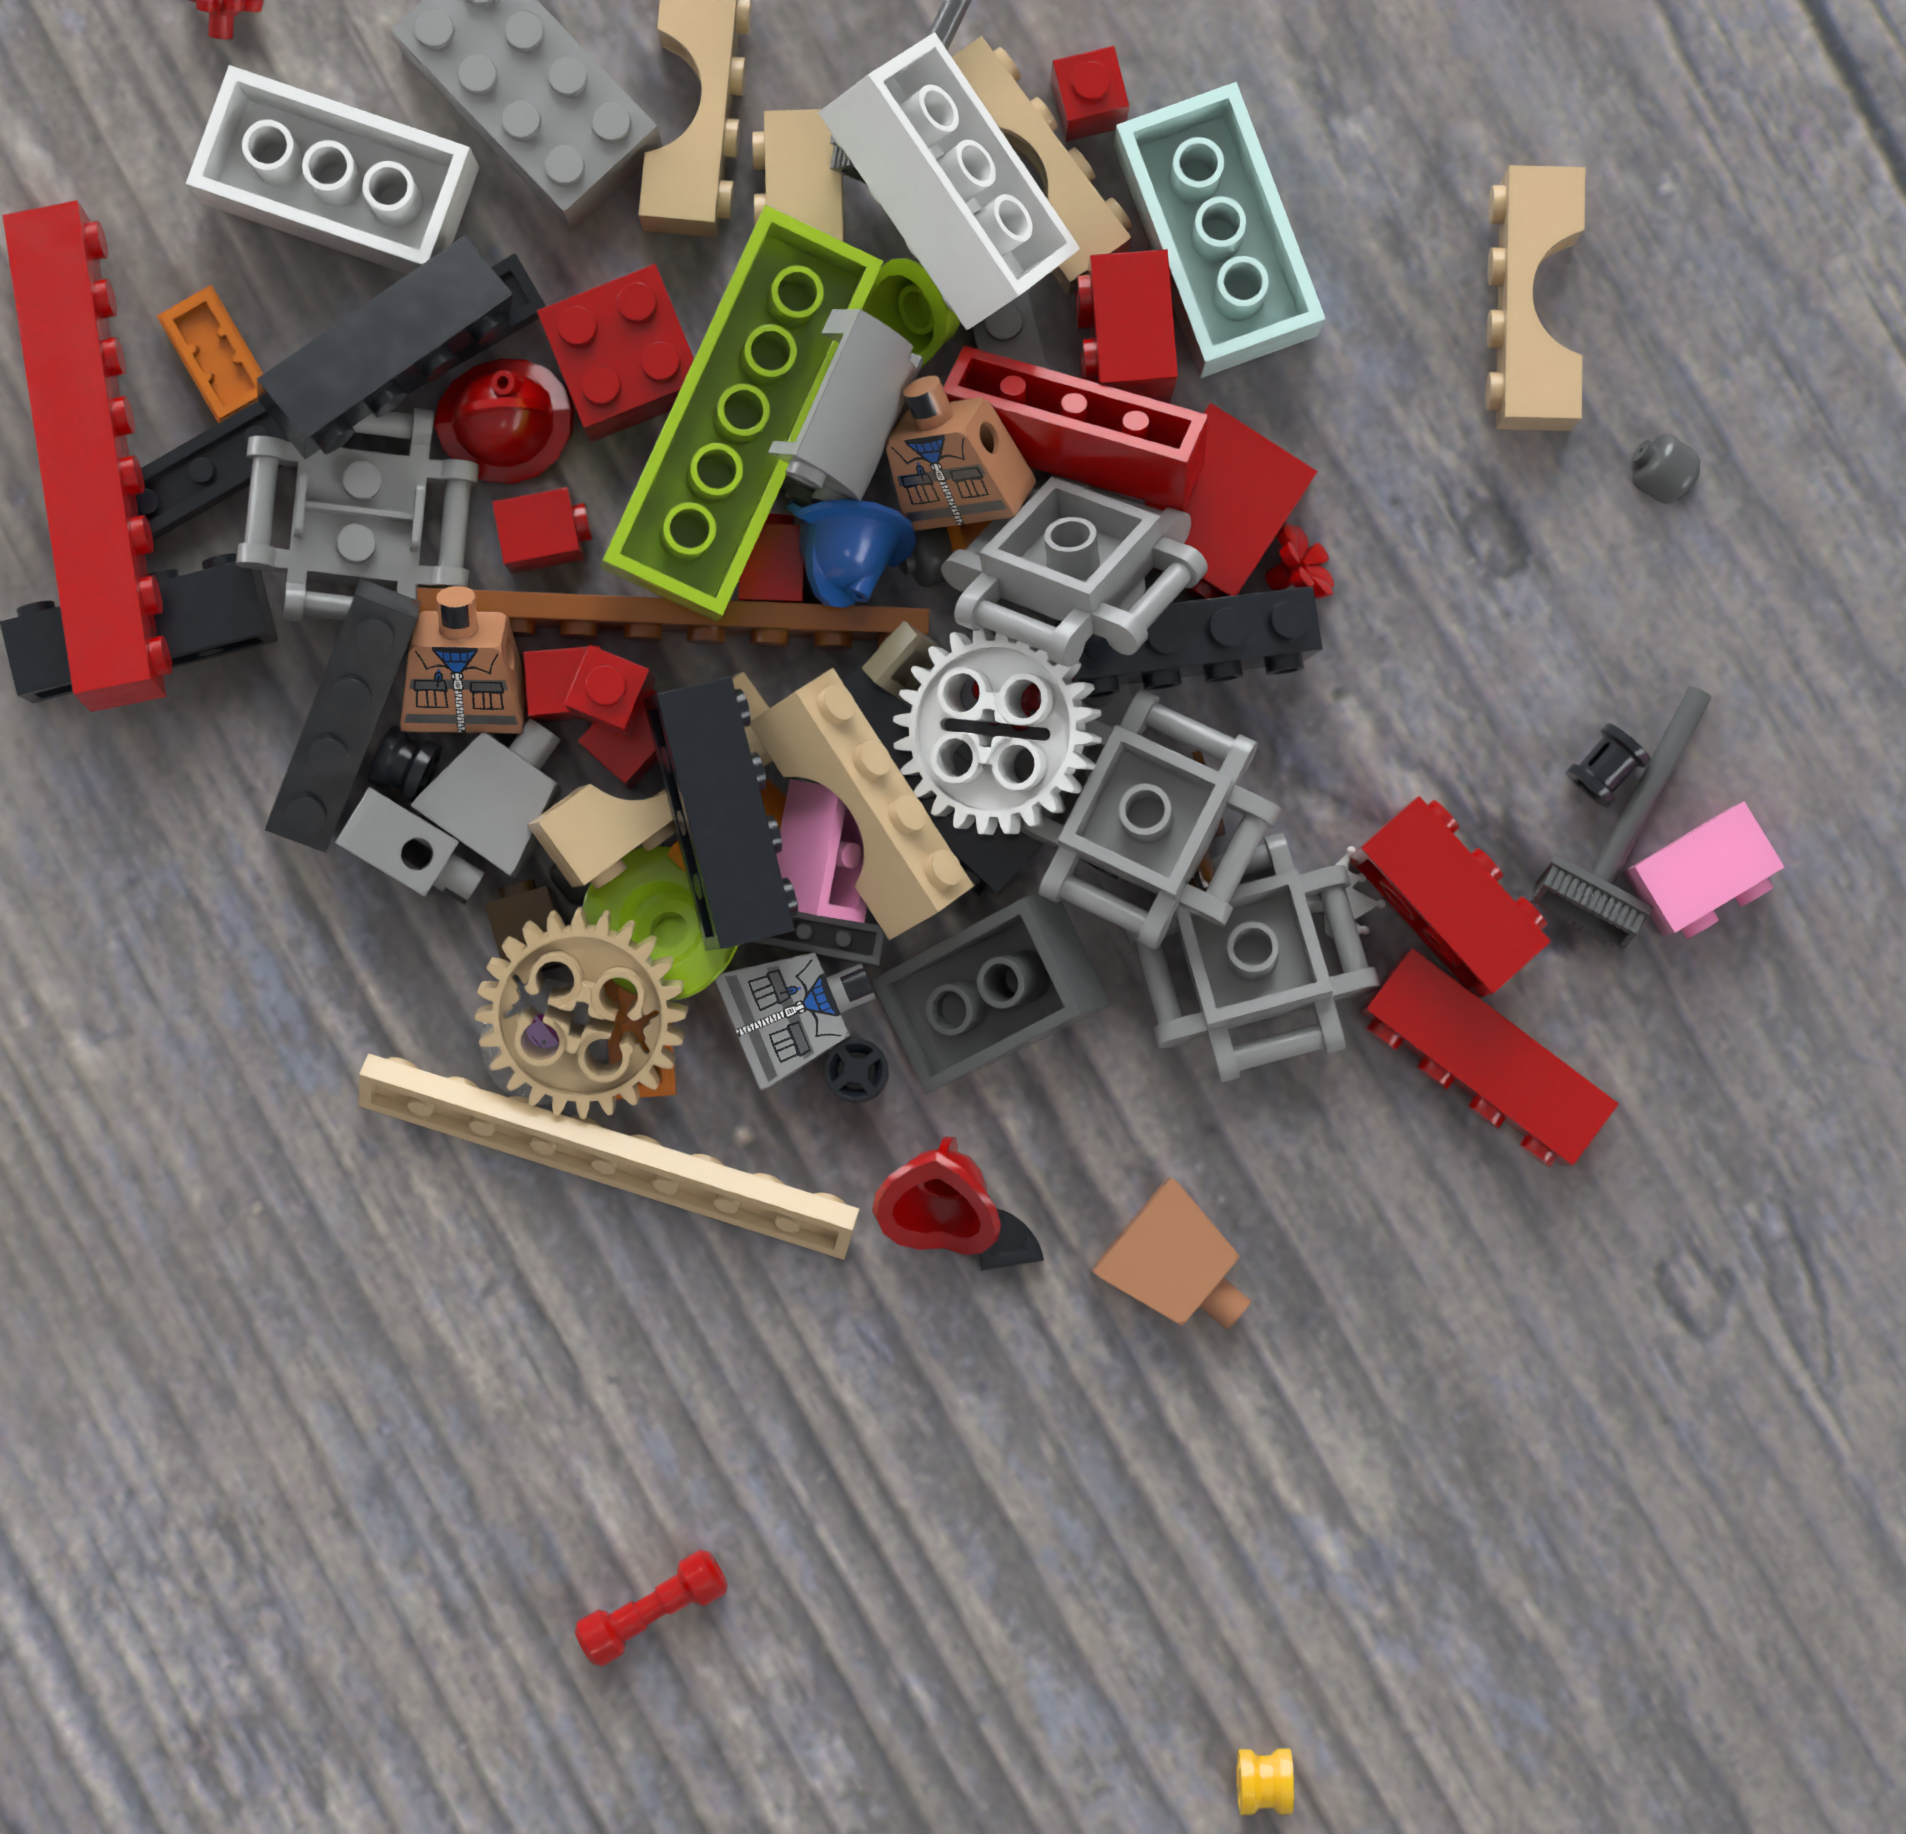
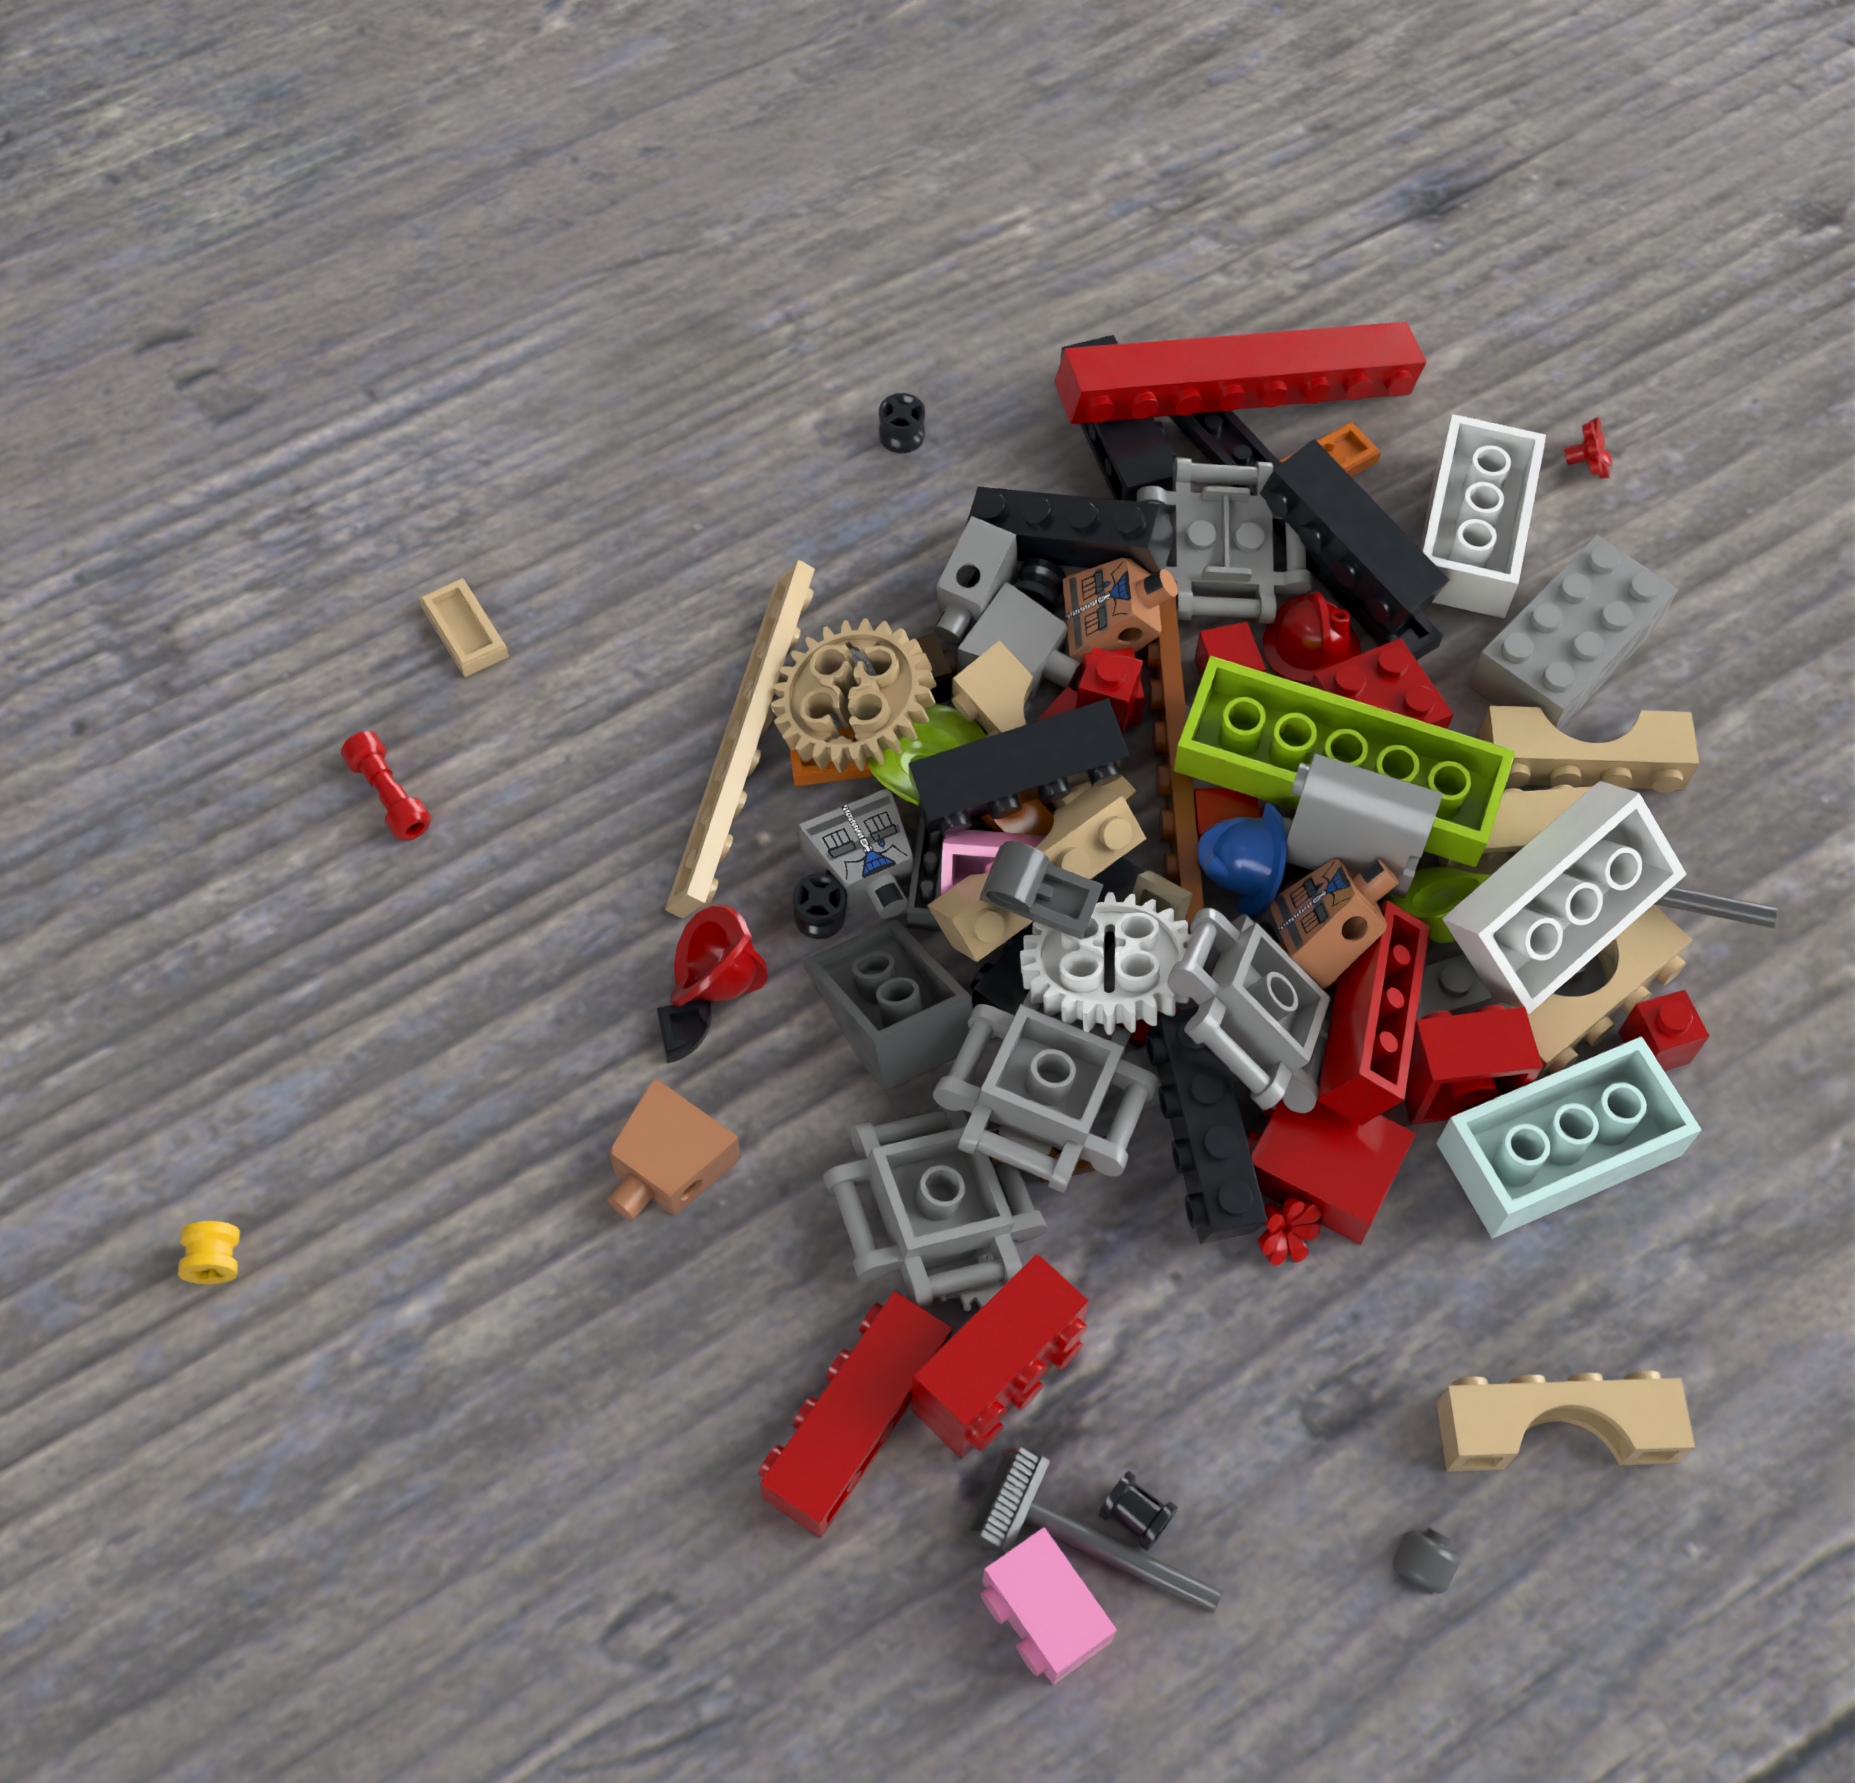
camera: 85 degrees right, 25 degrees down
none -> tan tile [419,578,509,678]
none -> black wheel [879,393,925,453]
none -> dark grey plate [979,841,1103,940]

